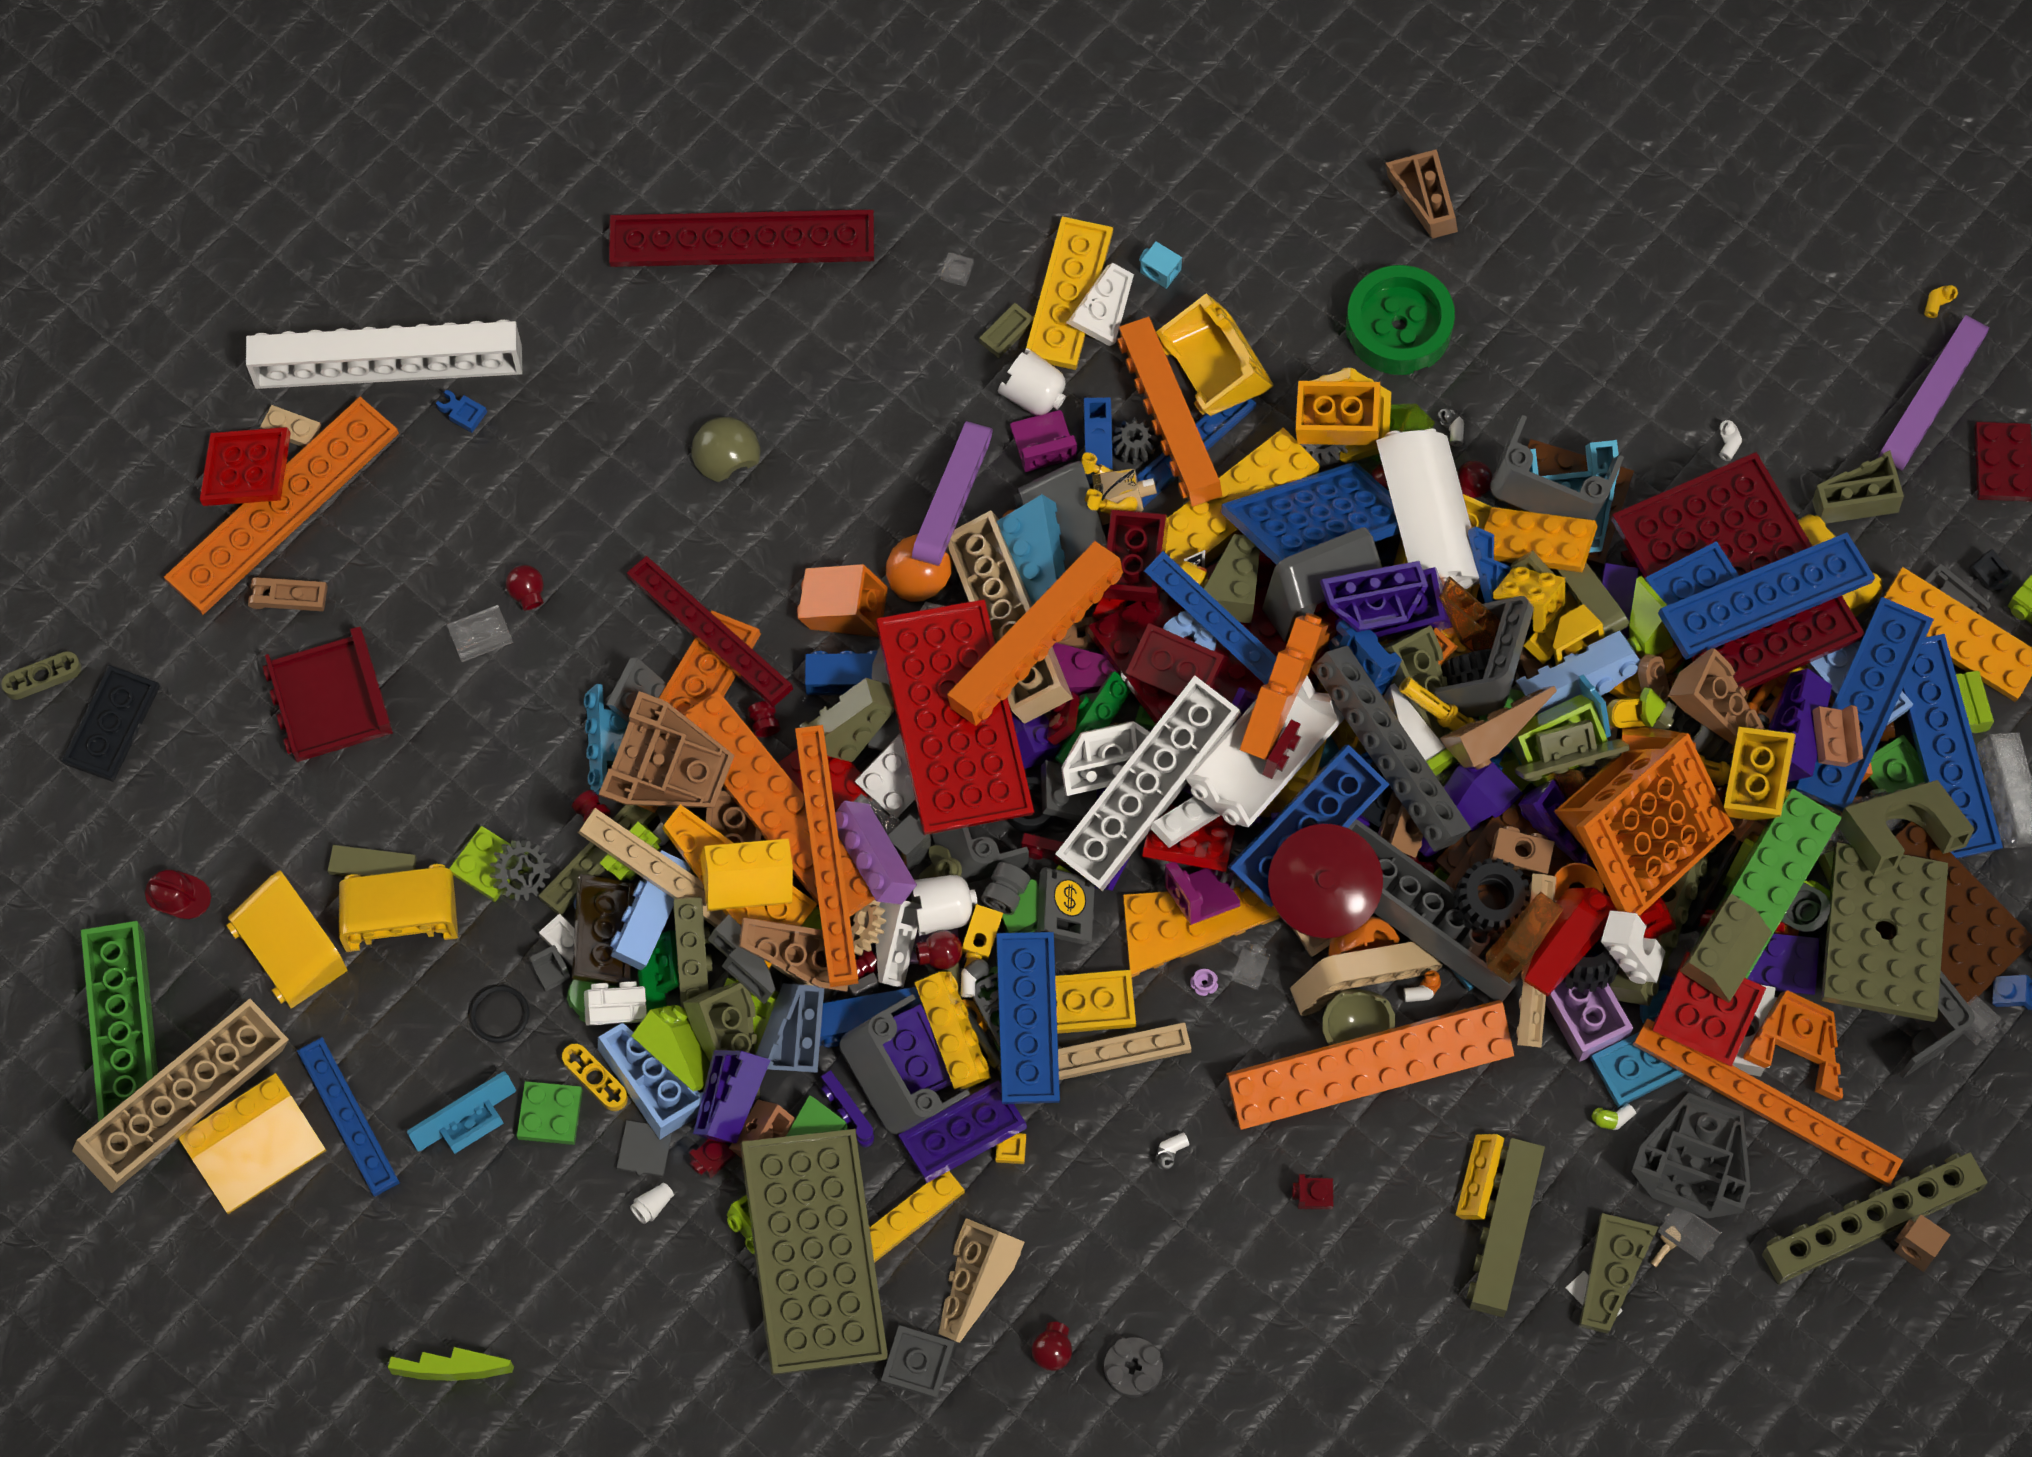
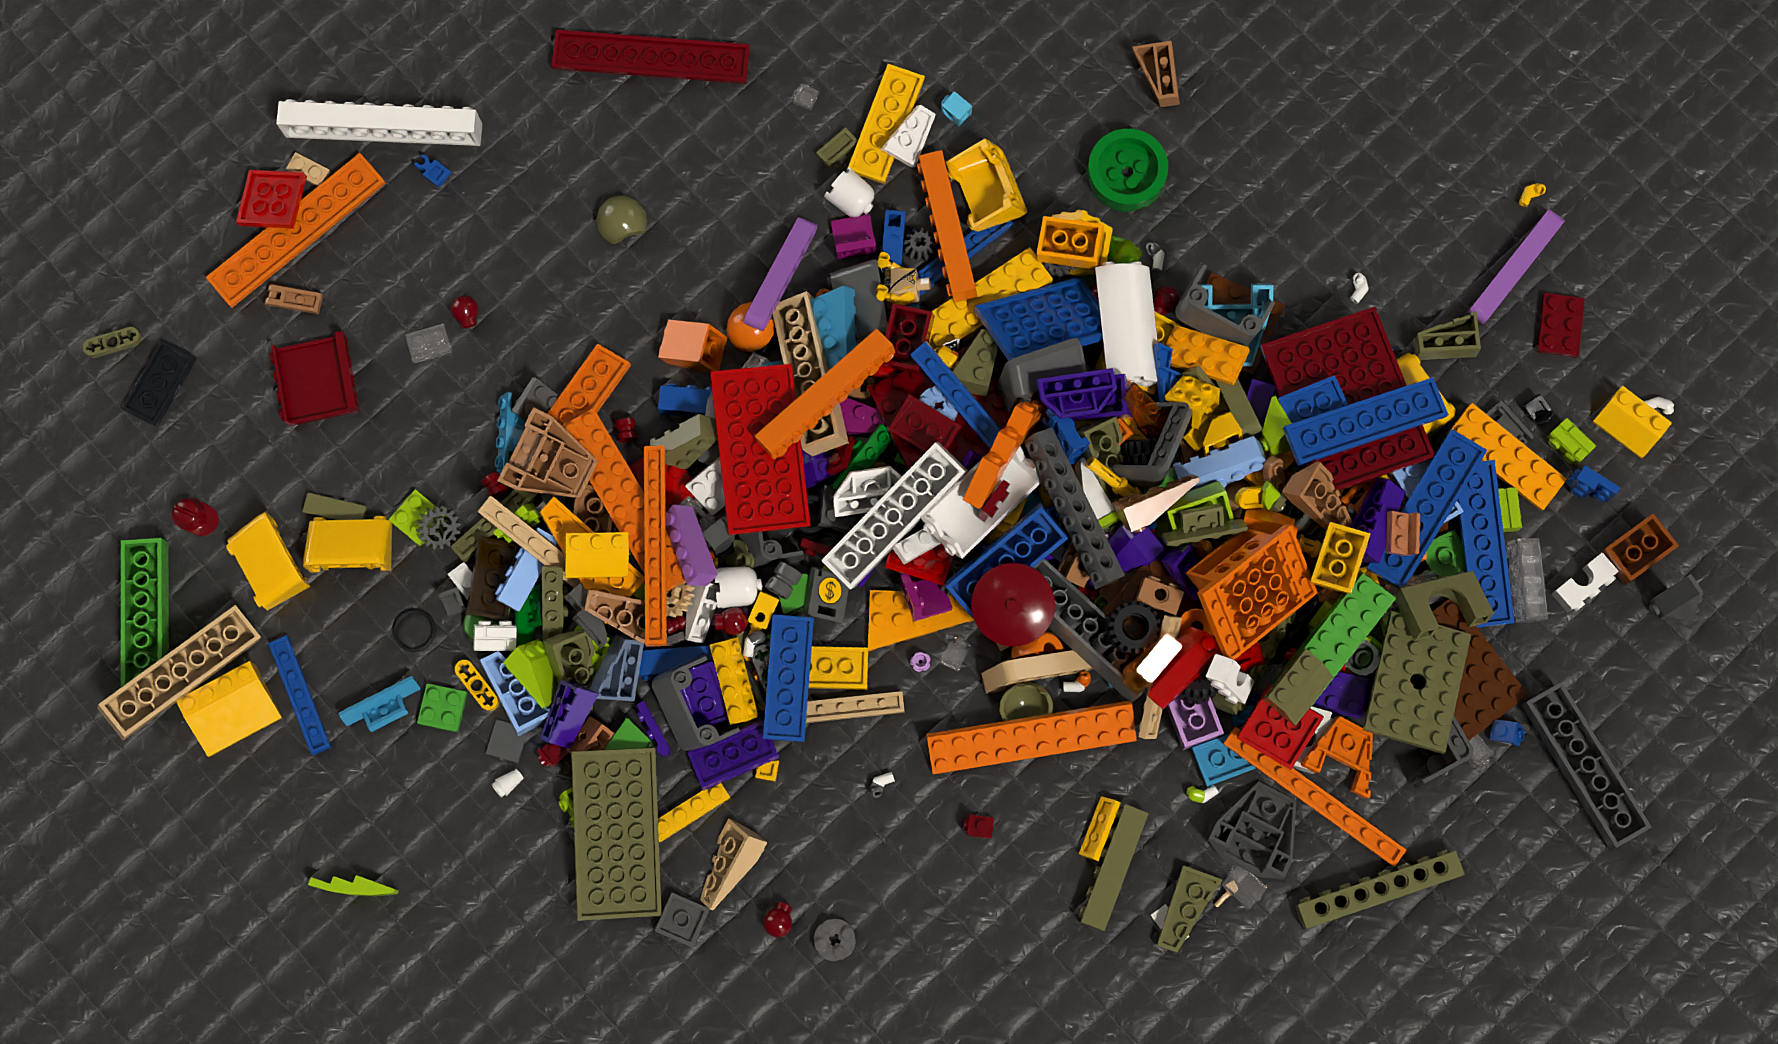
camera: 10 degrees right, 10 degrees up
dark red plate [627,556,793,707] -> none
dark azure piece [1578,674,1611,738] -> none
medium nougat brick [1894,1214,1950,1272] -> none

